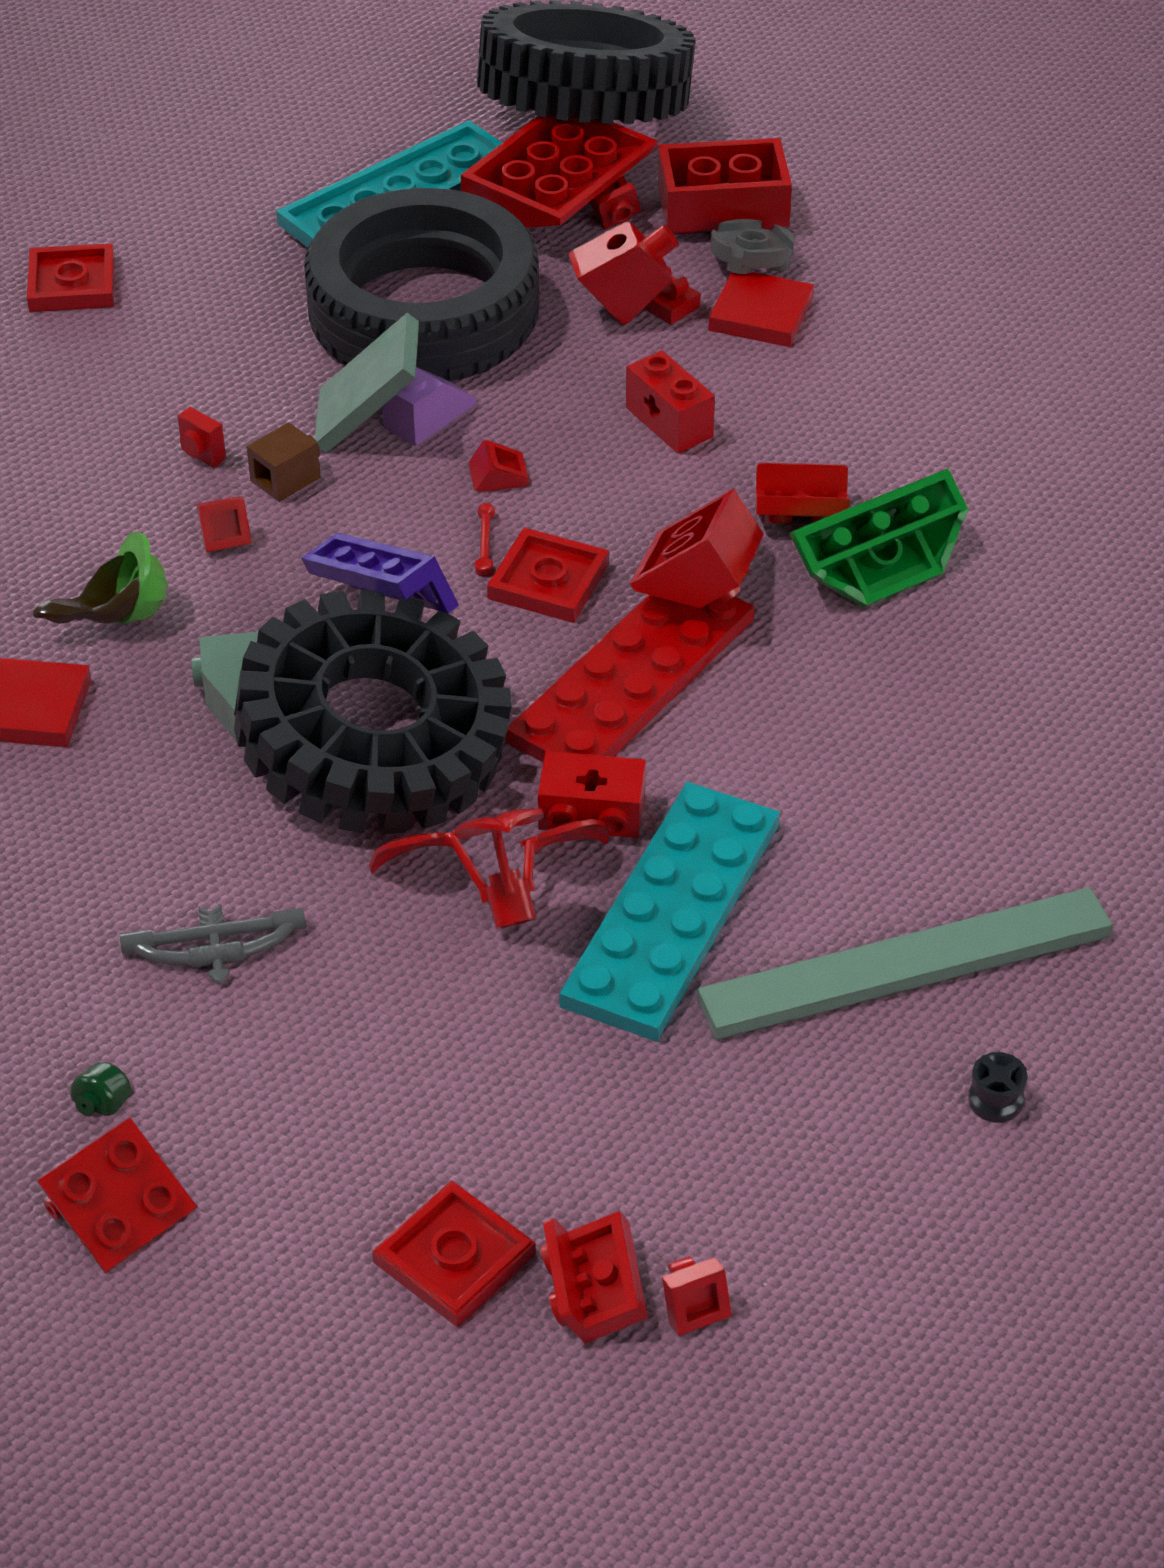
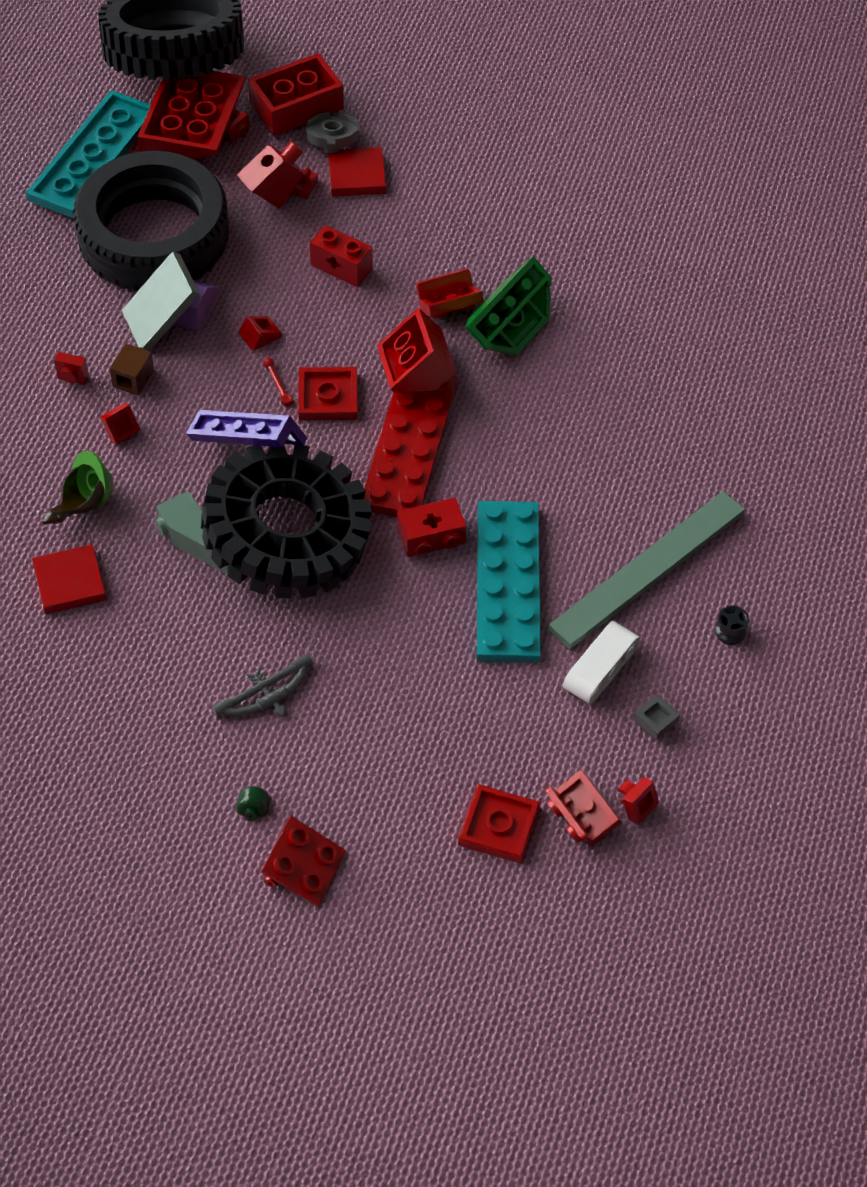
camera: 25 degrees left, 10 degrees up
red plant [369,809,609,929] -> none
none -> white beam [563,621,640,704]
none -> dark grey plate [633,695,680,740]

